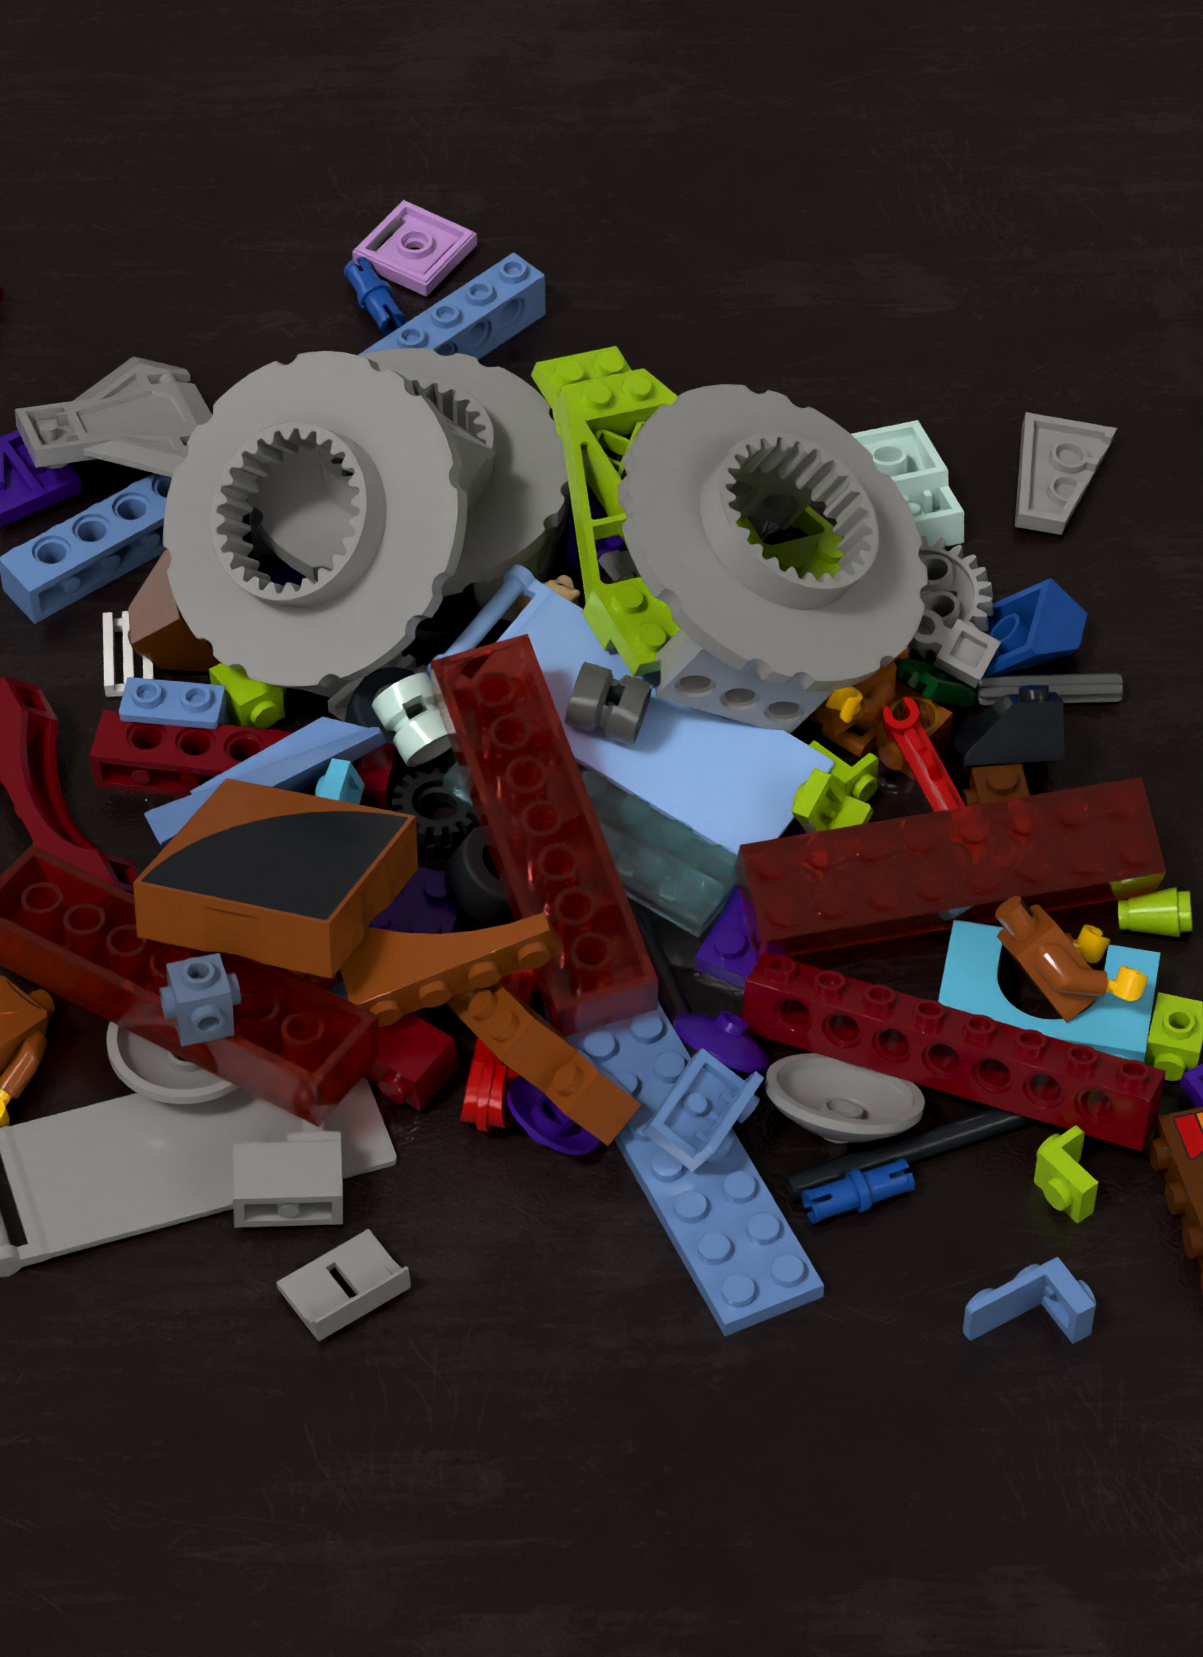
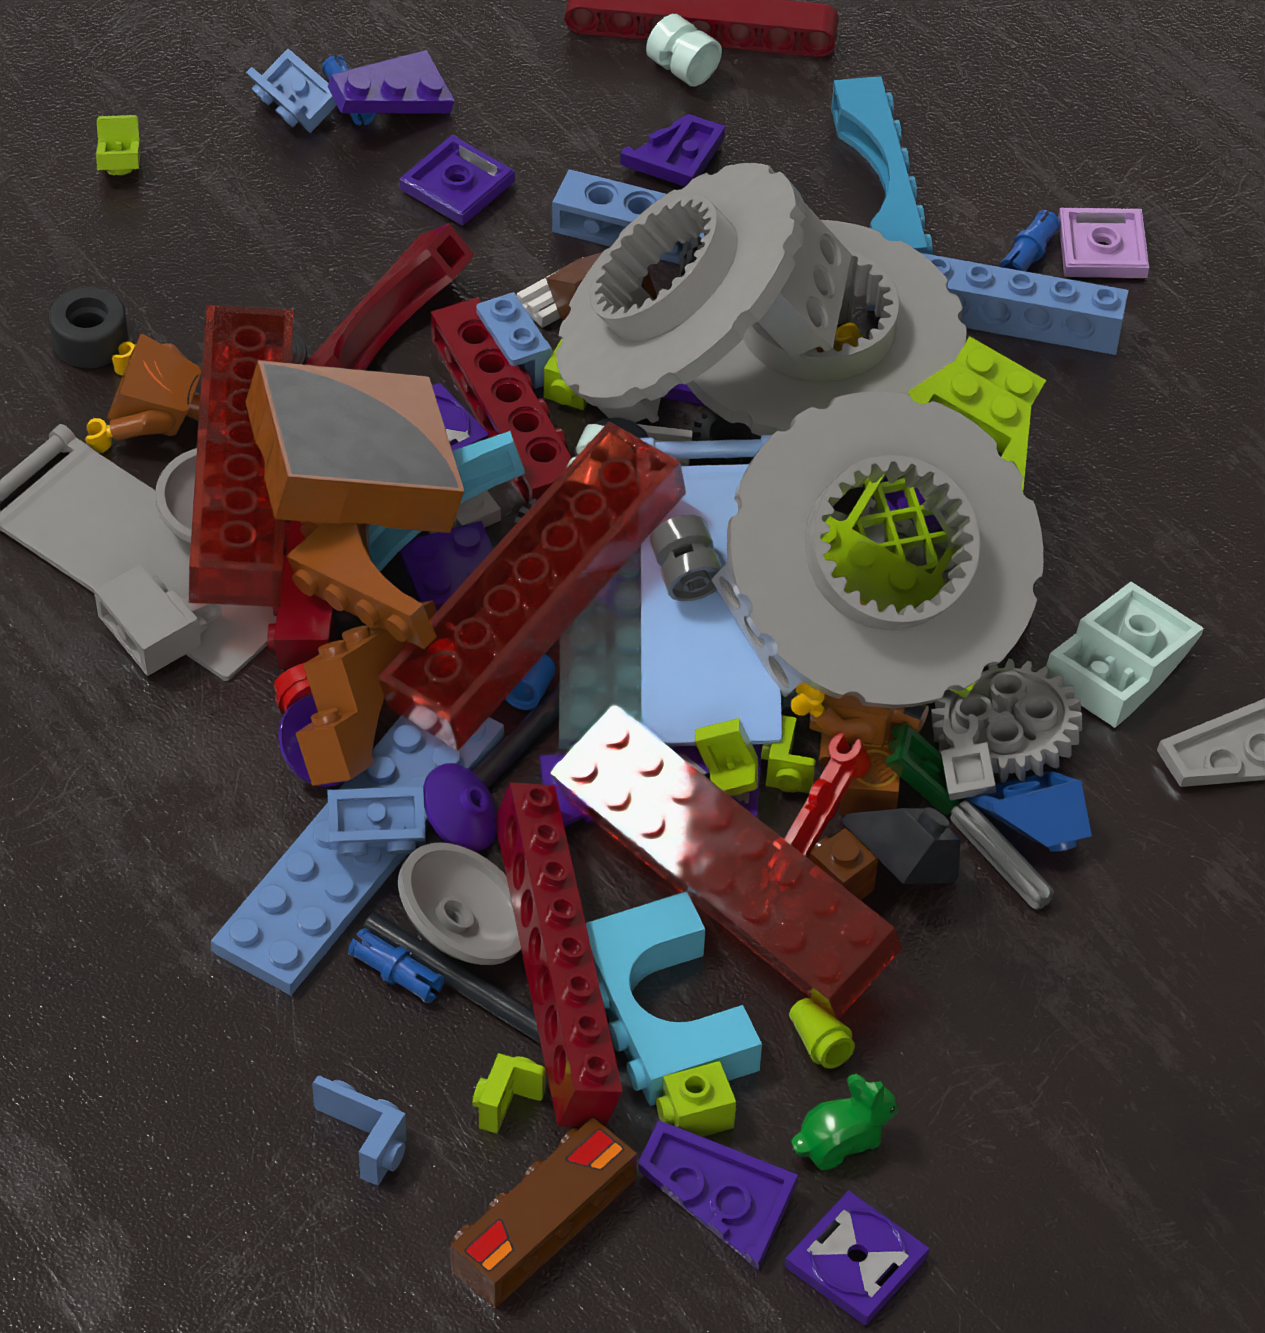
camera: 55 degrees right, 0 degrees up
light grey plate [15,356,212,477] -> none
medium blue wedge [144,717,387,849] -> none
sand blue brick [159,953,241,1046] -> none
light grey piece [277,1229,411,1342] -> none
dark orange torso [995,896,1148,1022] -> none
none -> dark azure arch [831,76,933,255]

